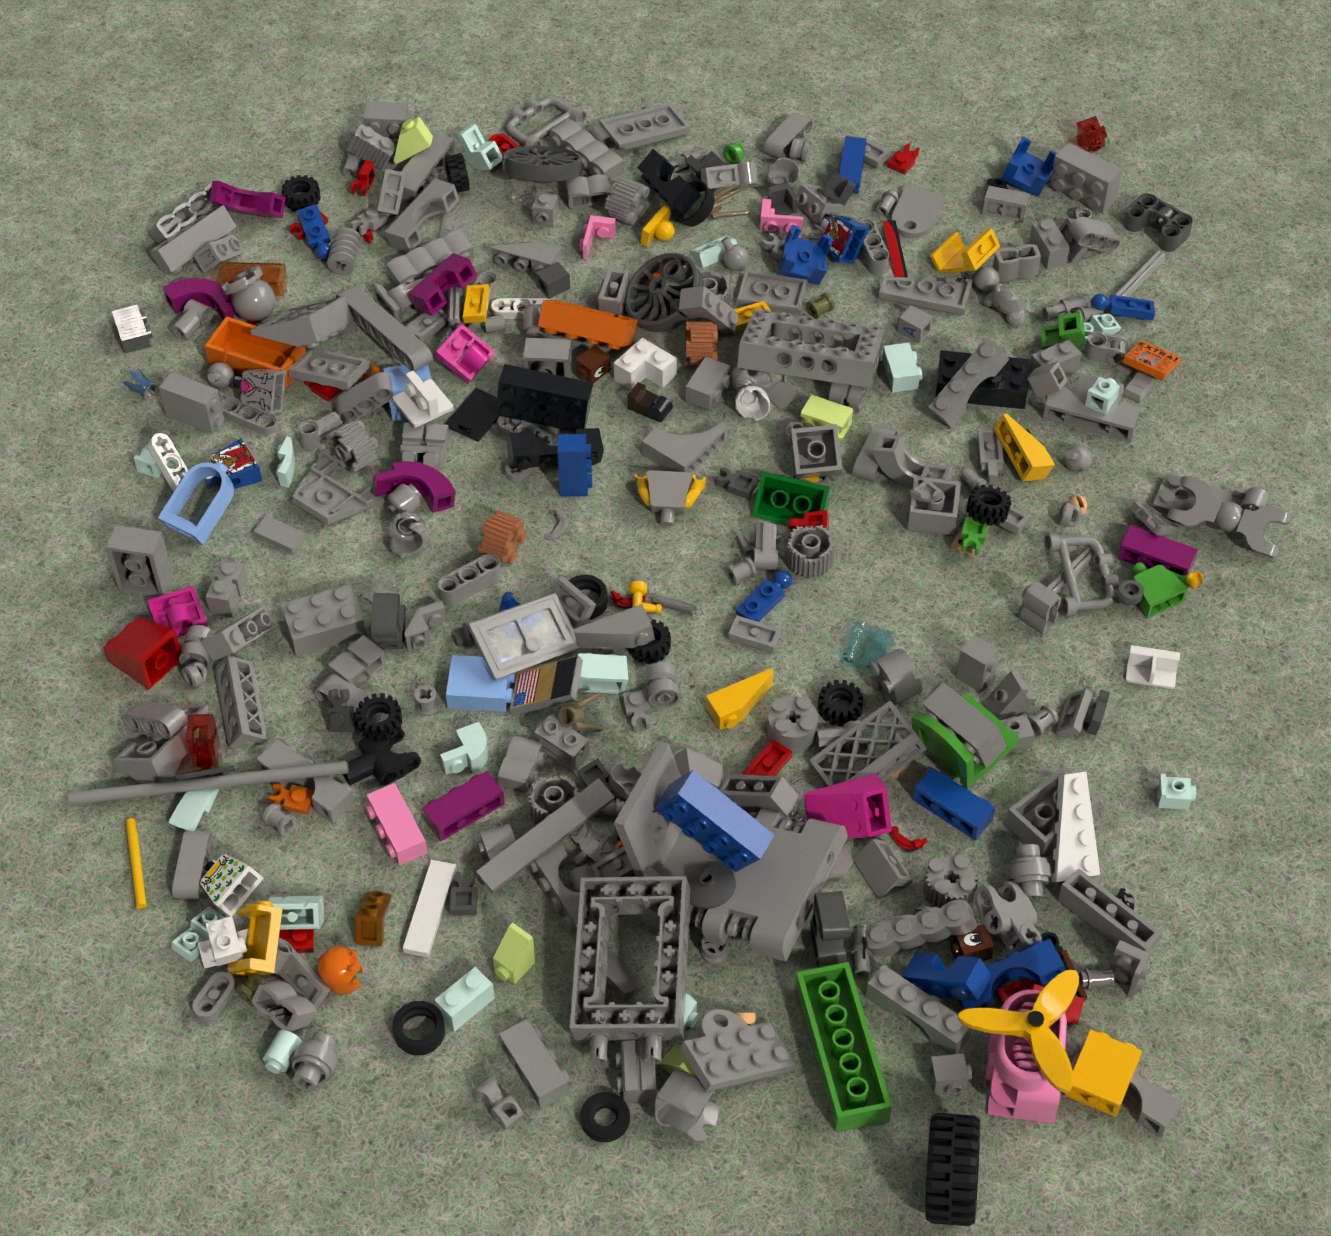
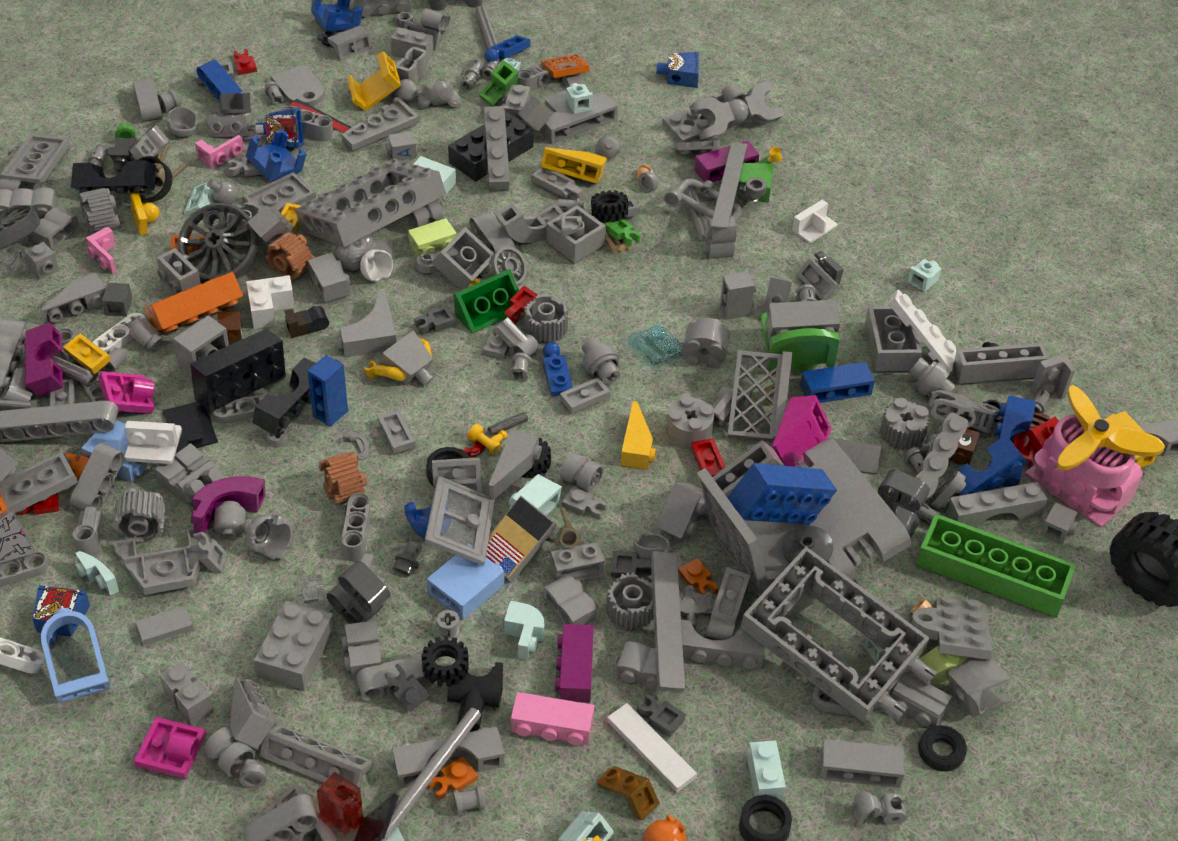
camera: 55 degrees left, 5 degrees down
red slope [103,617,181,690] -> none
light grey brick [106,525,173,597] -> none
yellowish green slope [493,922,535,985] -> none
dark grey panel [768,182,797,216] -> none
olive bush [806,292,835,319] -> none
black tyre [818,680,863,726] -> none
red piece [890,826,928,851] -> none
none -> light grey plate [190,532,227,573]
none -> light grey plate [378,410,416,454]
none -> light grey wheel [491,246,527,284]
none -> light grey piece [582,338,620,384]
none -> blue torso [656,52,699,88]
none -> light grey piece [711,142,747,229]
none -> light grey plate [928,470,966,510]

